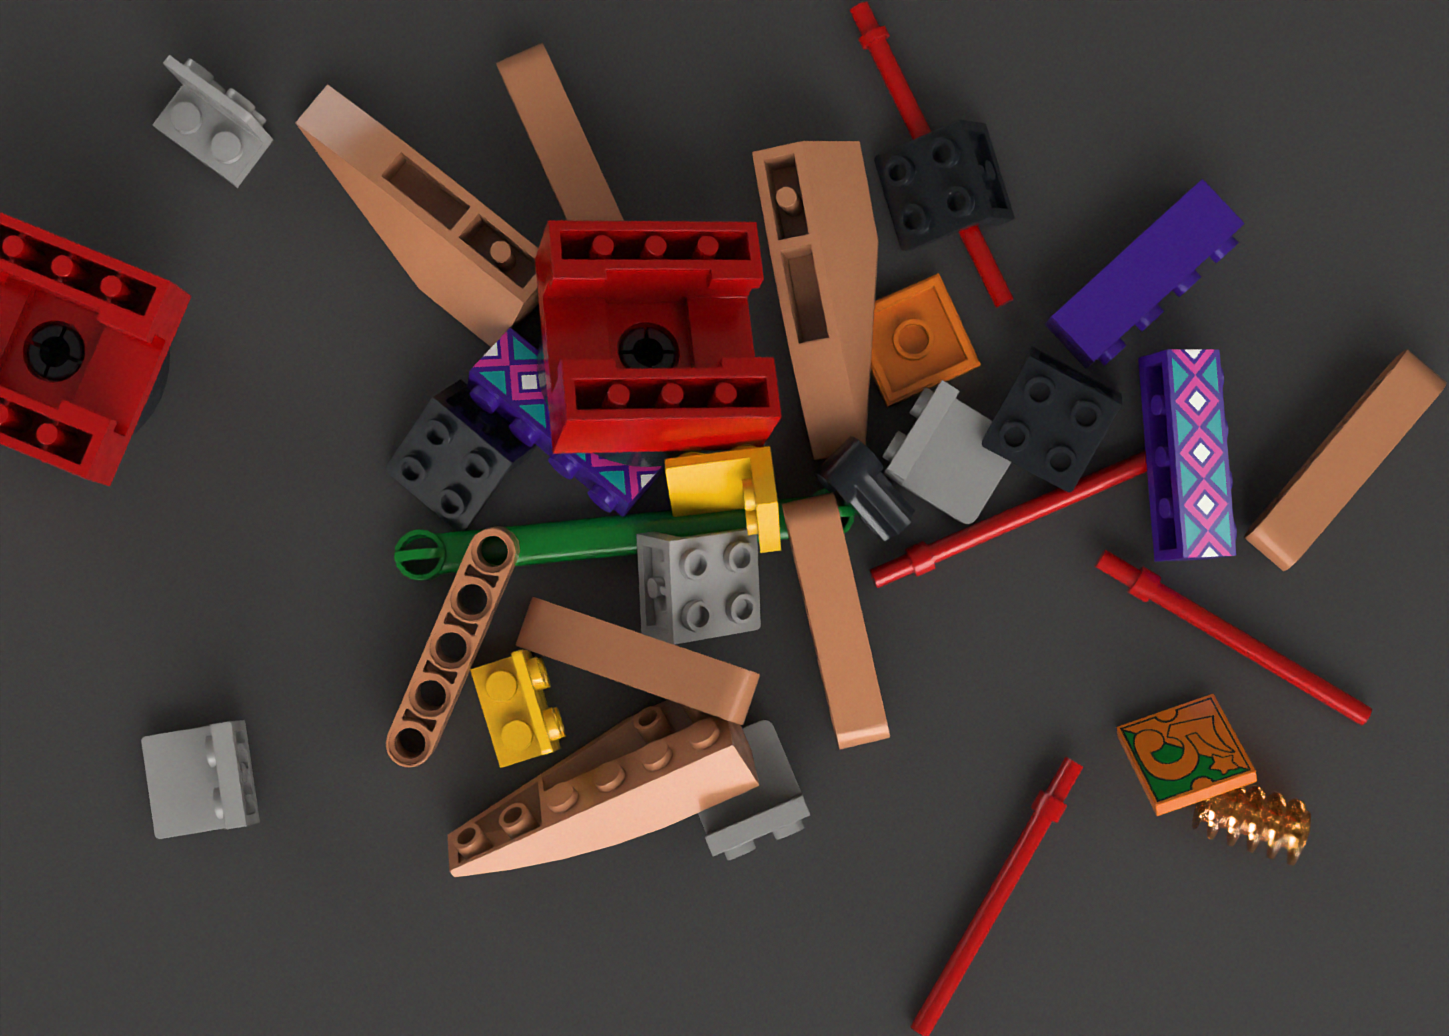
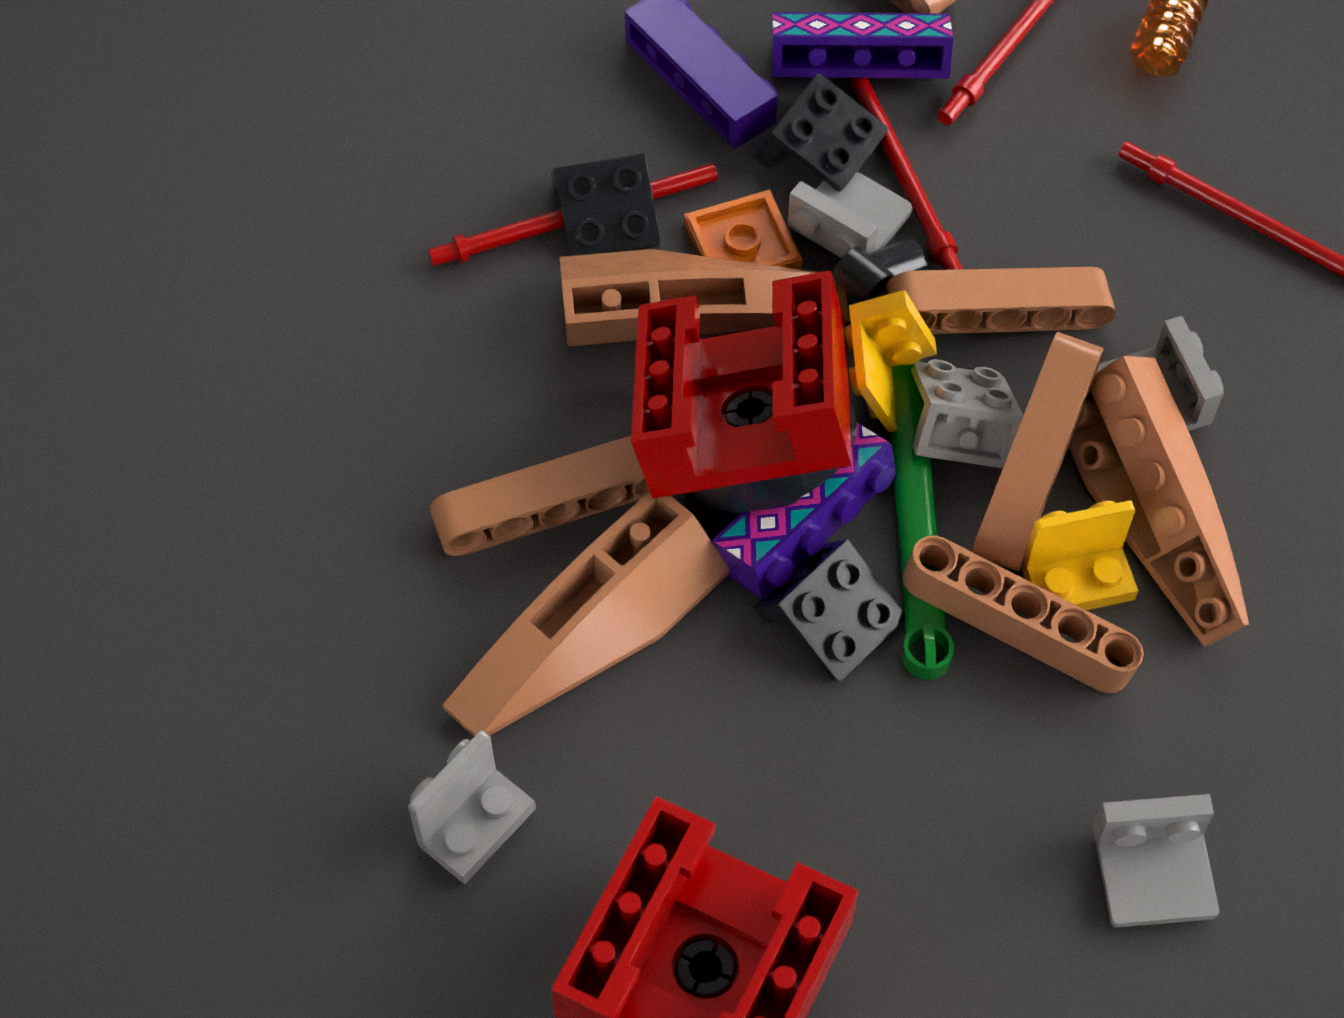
camera: 90 degrees left, 25 degrees down
tile [1116,694,1257,816] -> none

